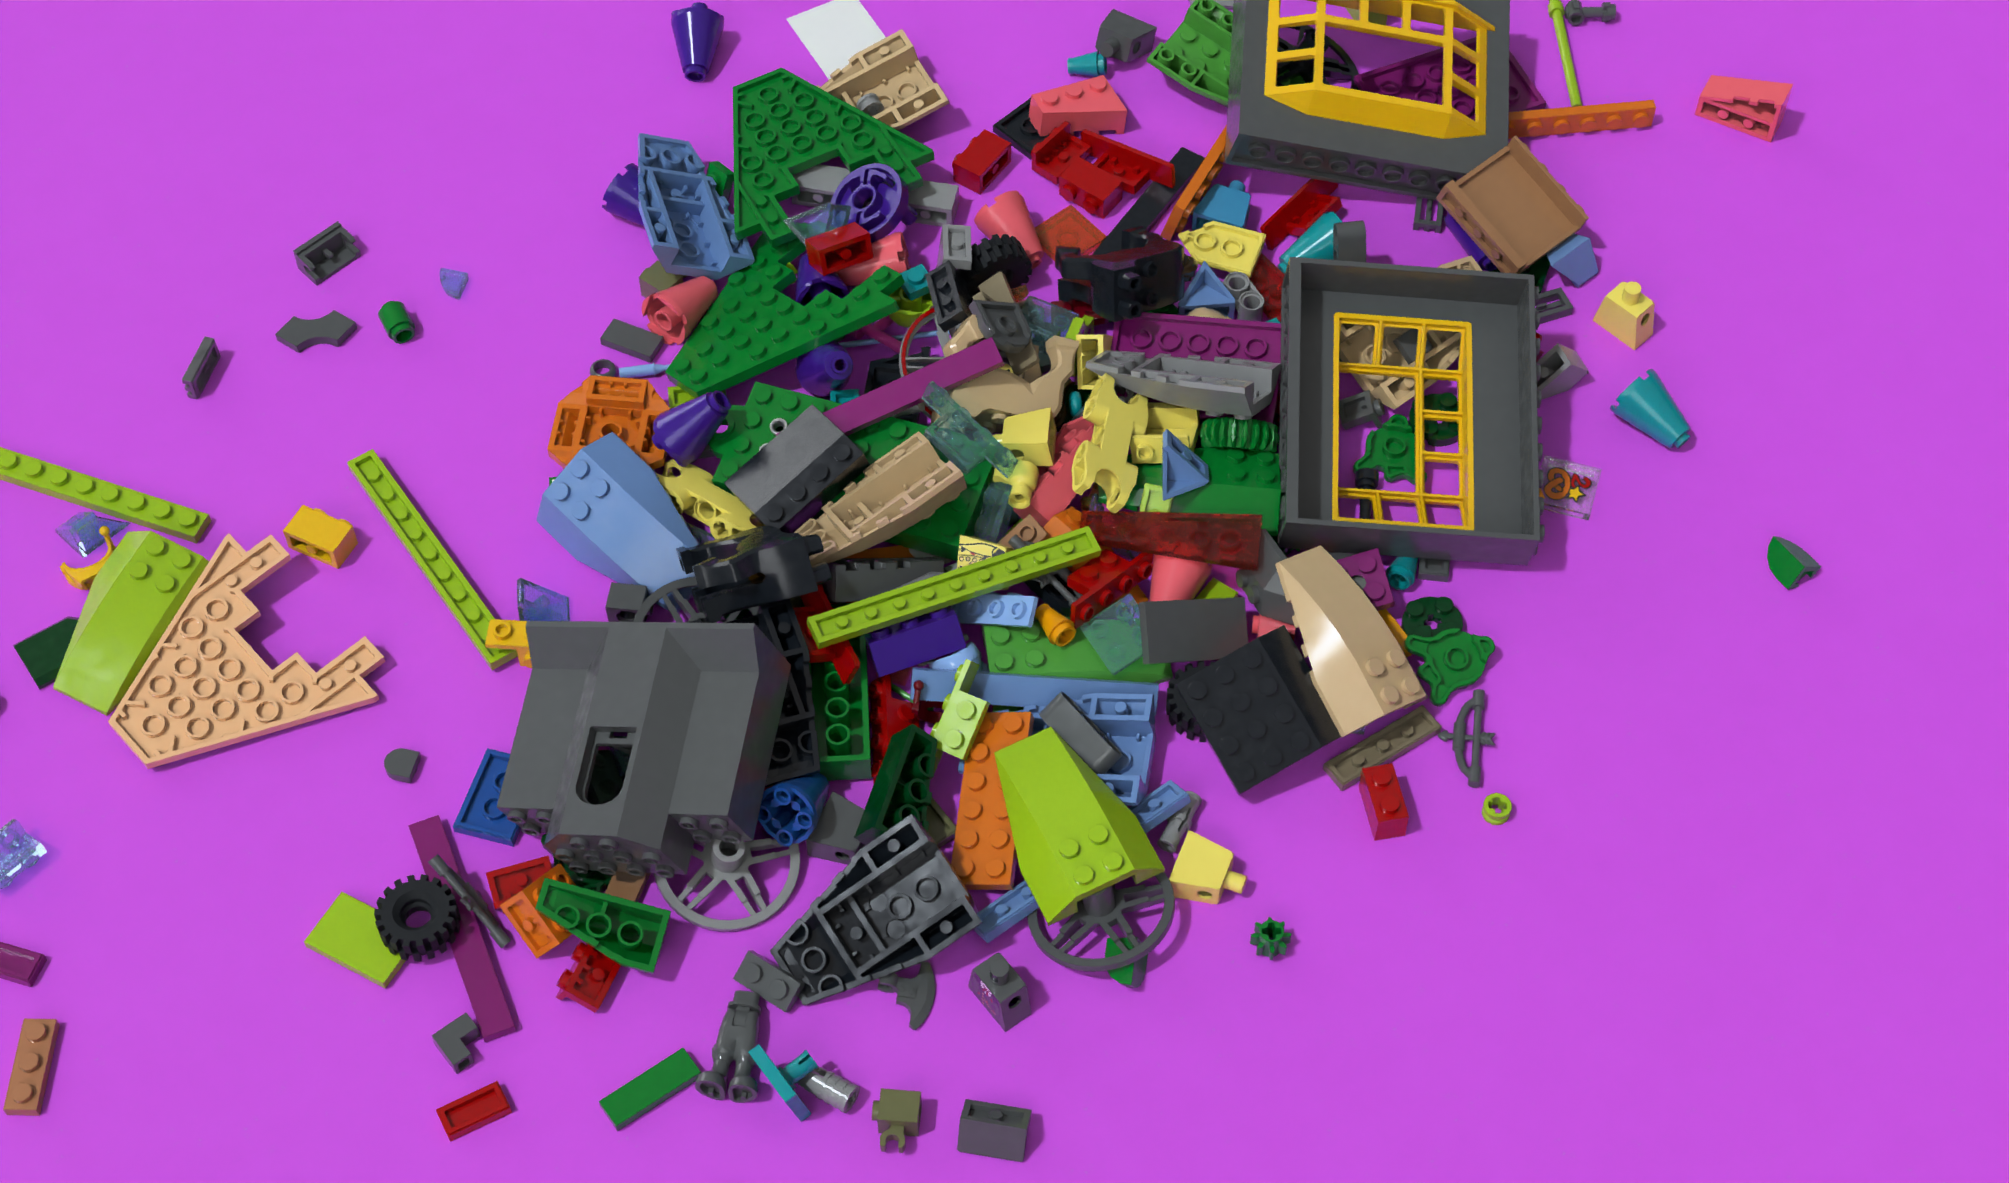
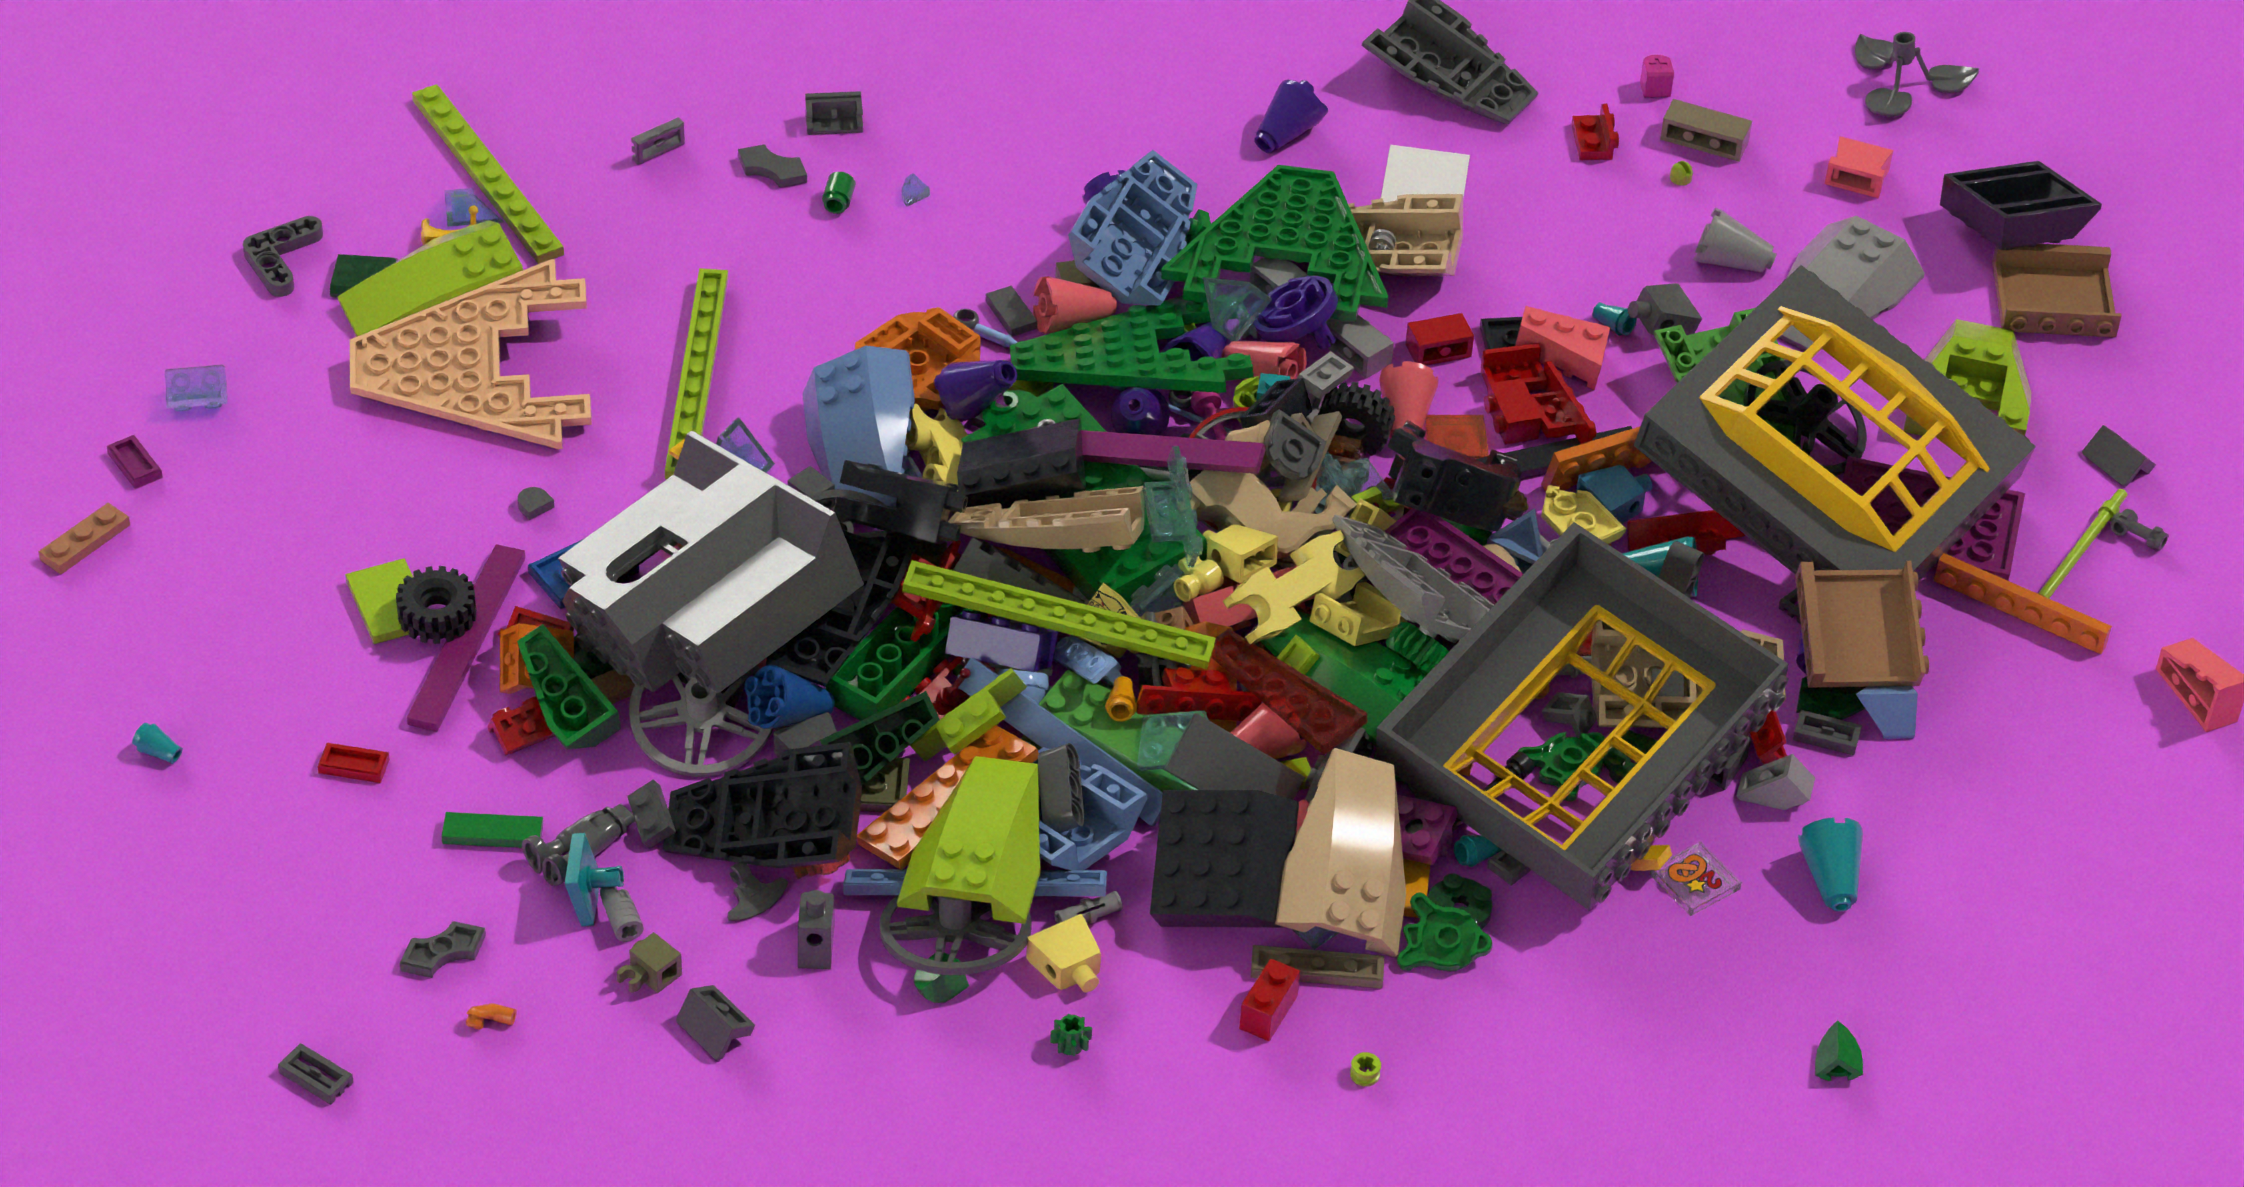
camera: 35 degrees right, 10 degrees down
yellow brick [283,505,358,569] -> none
dark grey piece [428,854,511,948] -> none
dark grey piece [431,1013,480,1074] -> none
red brick [804,222,874,276] -> none
medium blue slope [1162,429,1209,501] -> none
dark grey piece [1438,689,1496,788] -> none
light yellow torso [1593,281,1655,350] -> none

